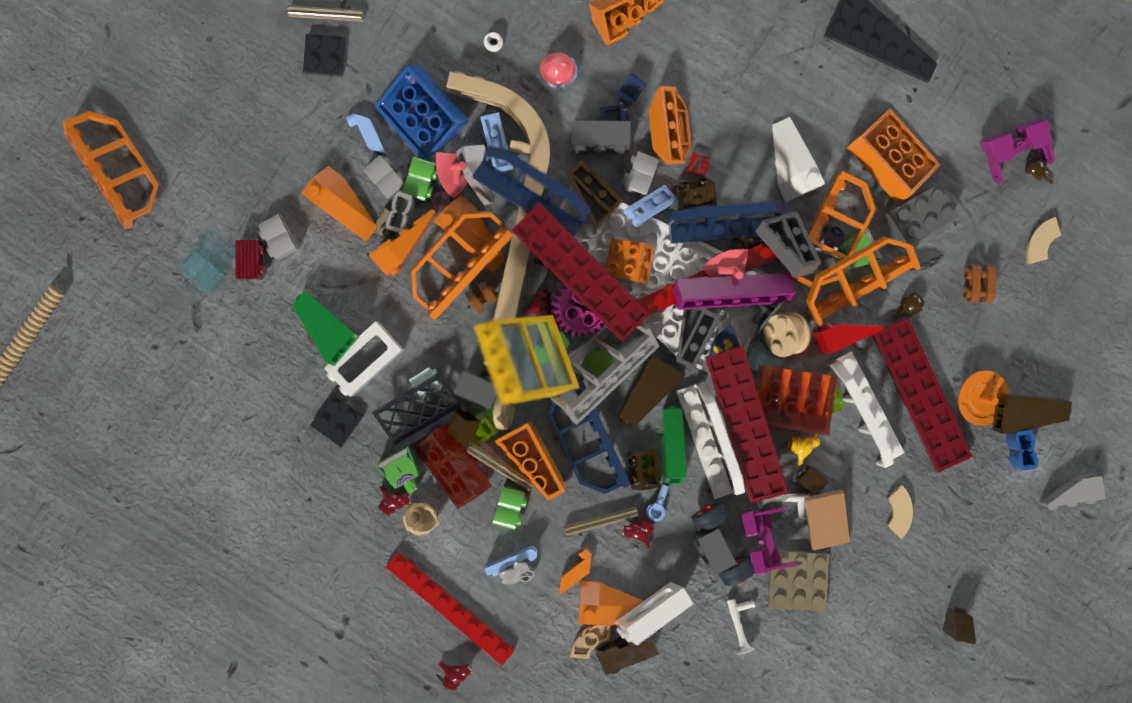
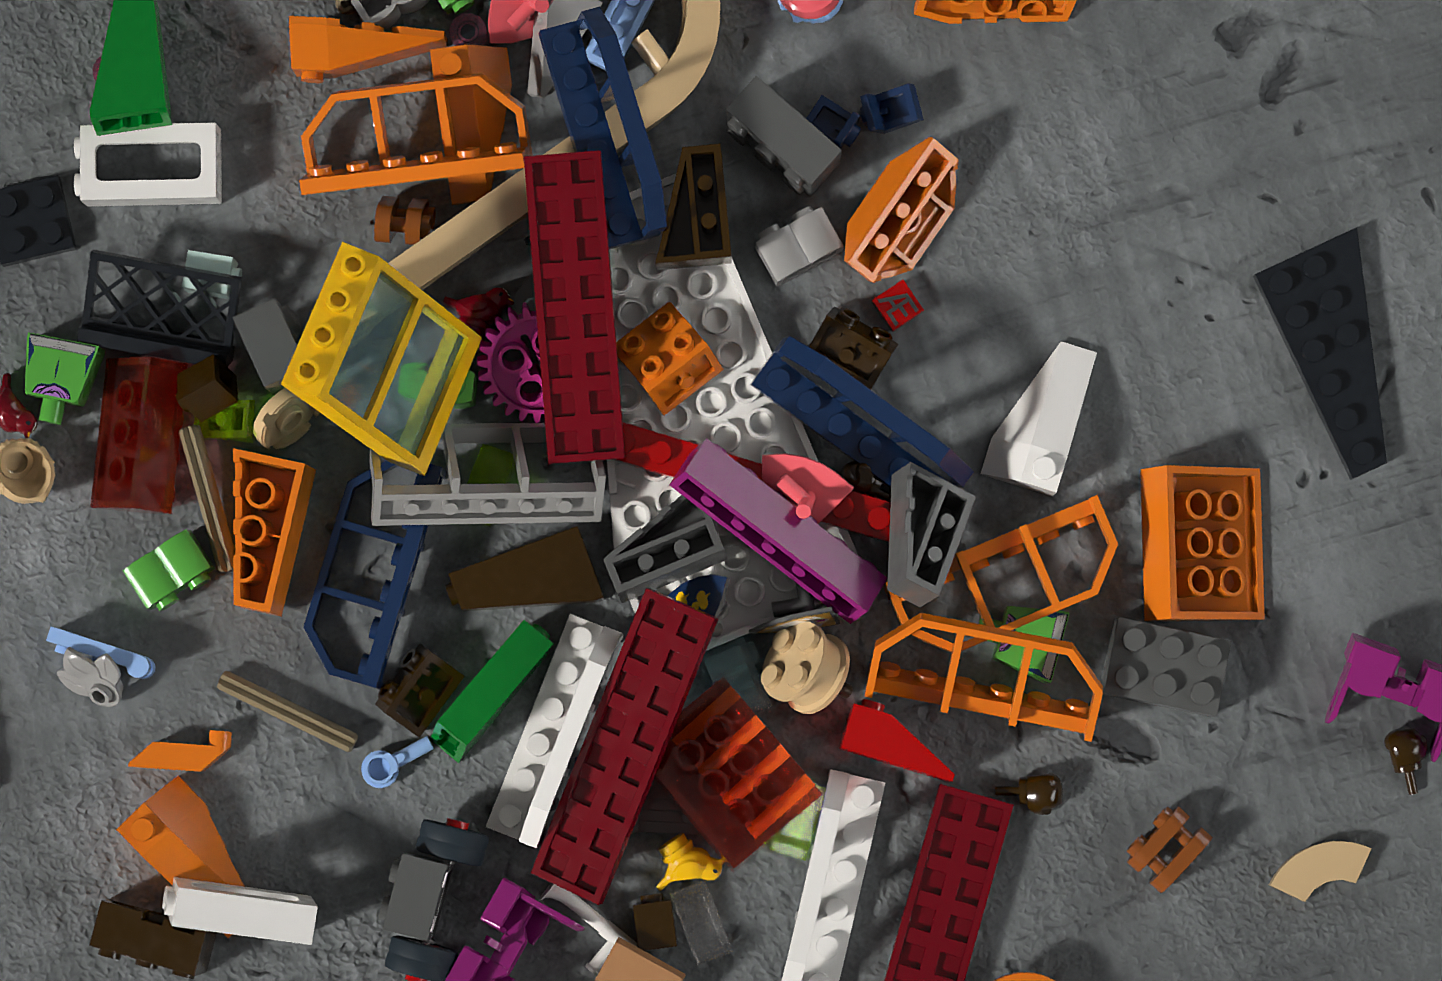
camera: 45 degrees right, 5 degrees down
tan tile [570,625,611,659] -> none
dark red animal [622,518,655,548] -> none
light blue plate [624,185,677,227] -> none
dark blue bracket [815,225,845,259] -> none

